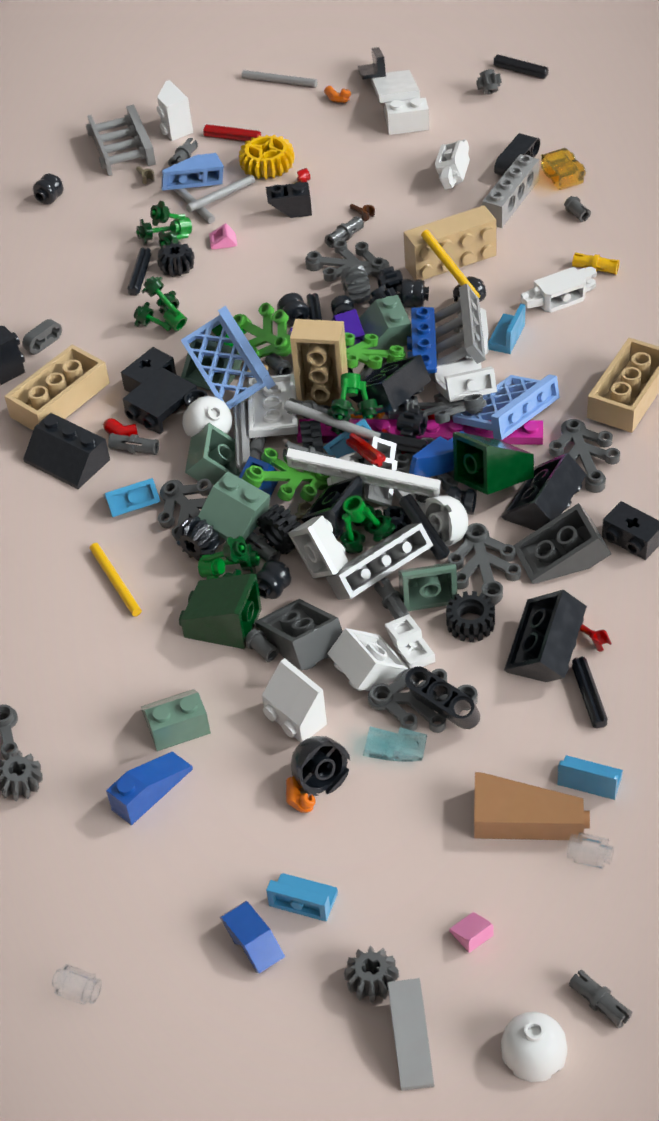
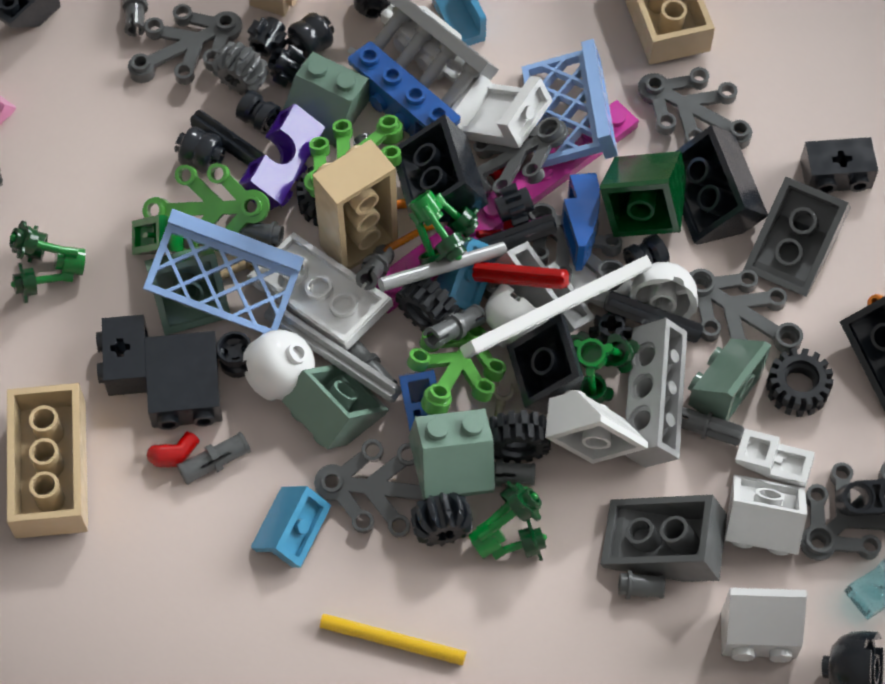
camera: 50 degrees left, 15 degrees up
black slope [23,413,110,489] -> none
dark green slope [179,573,262,649] -> none
black piece [256,561,292,599] -> none

